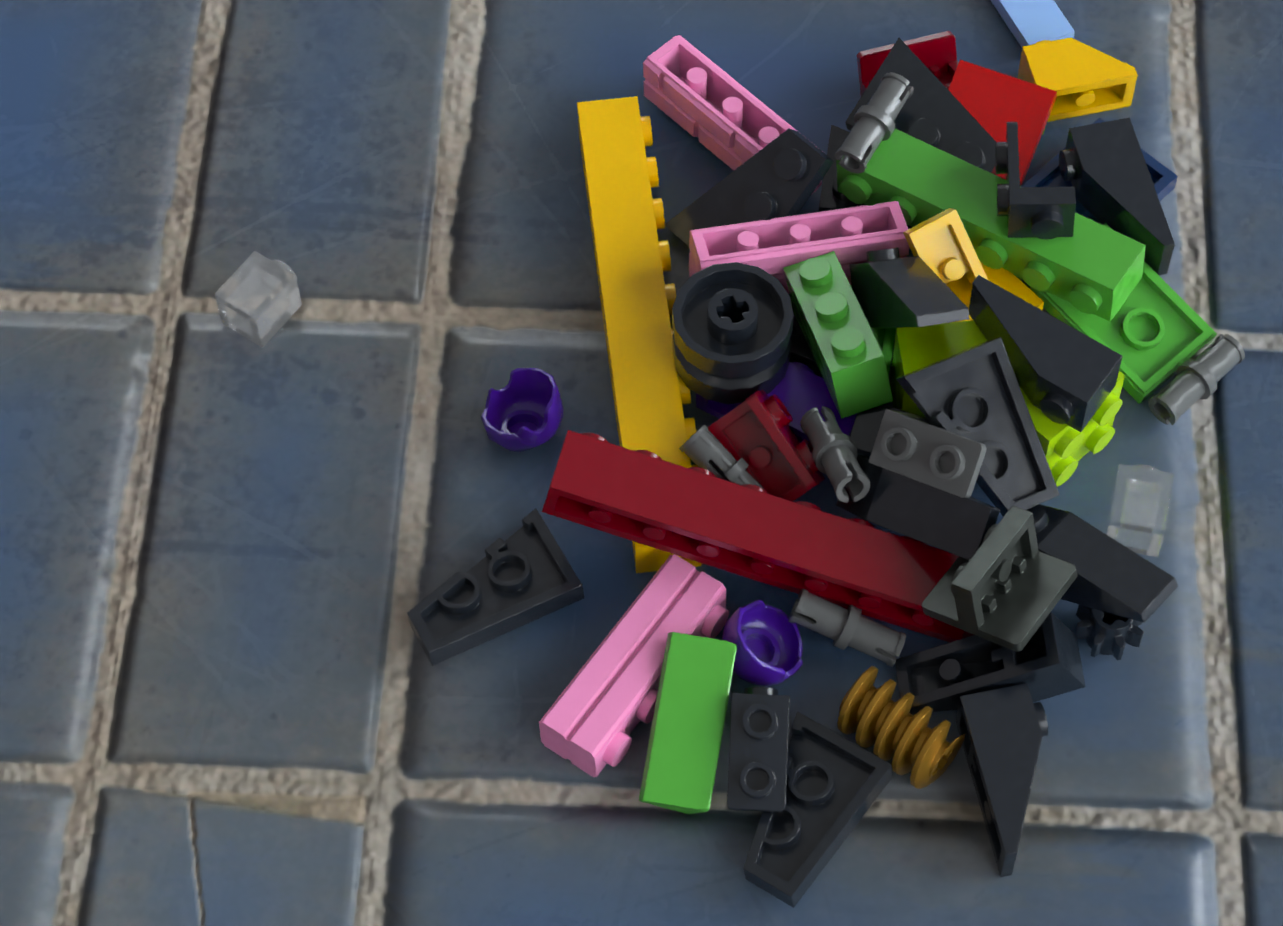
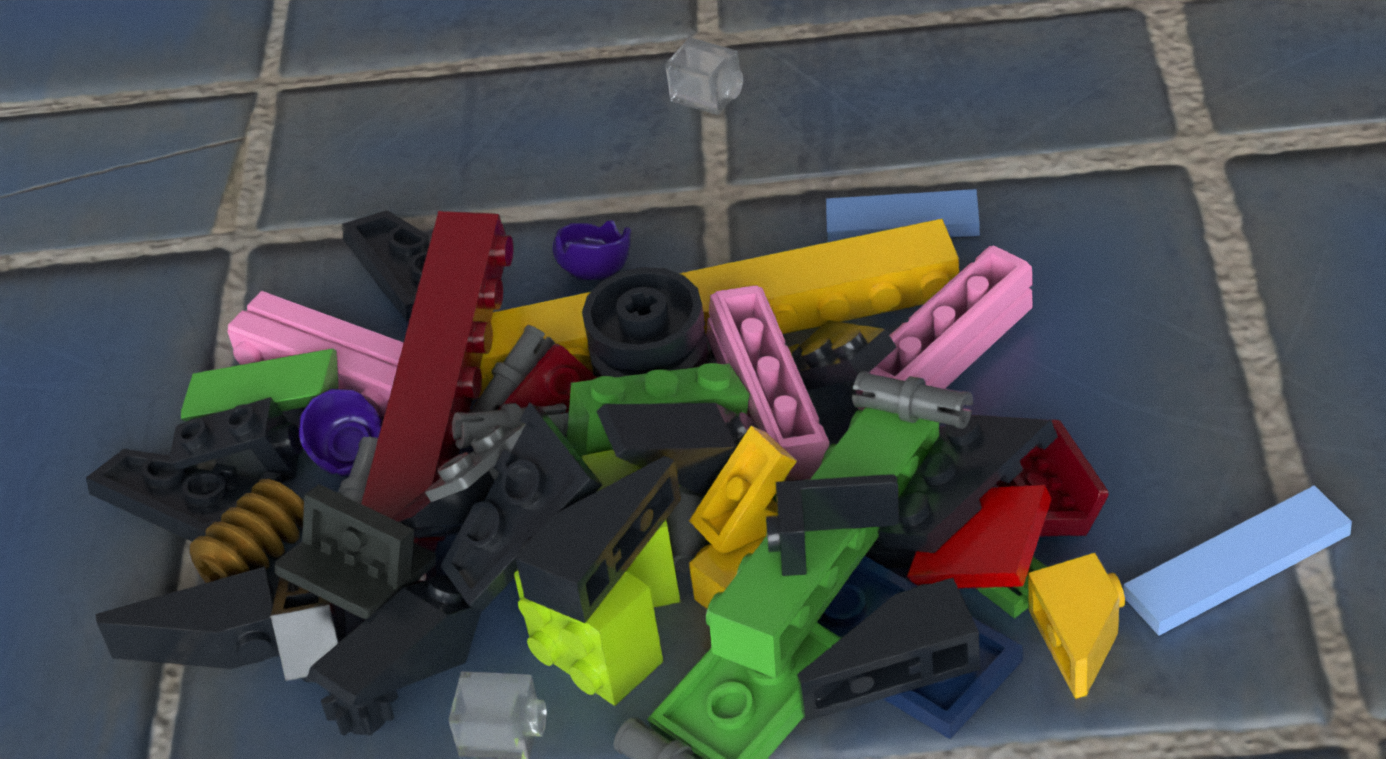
camera: 90 degrees right, 15 degrees down
none -> medium blue tile [826,189,980,242]

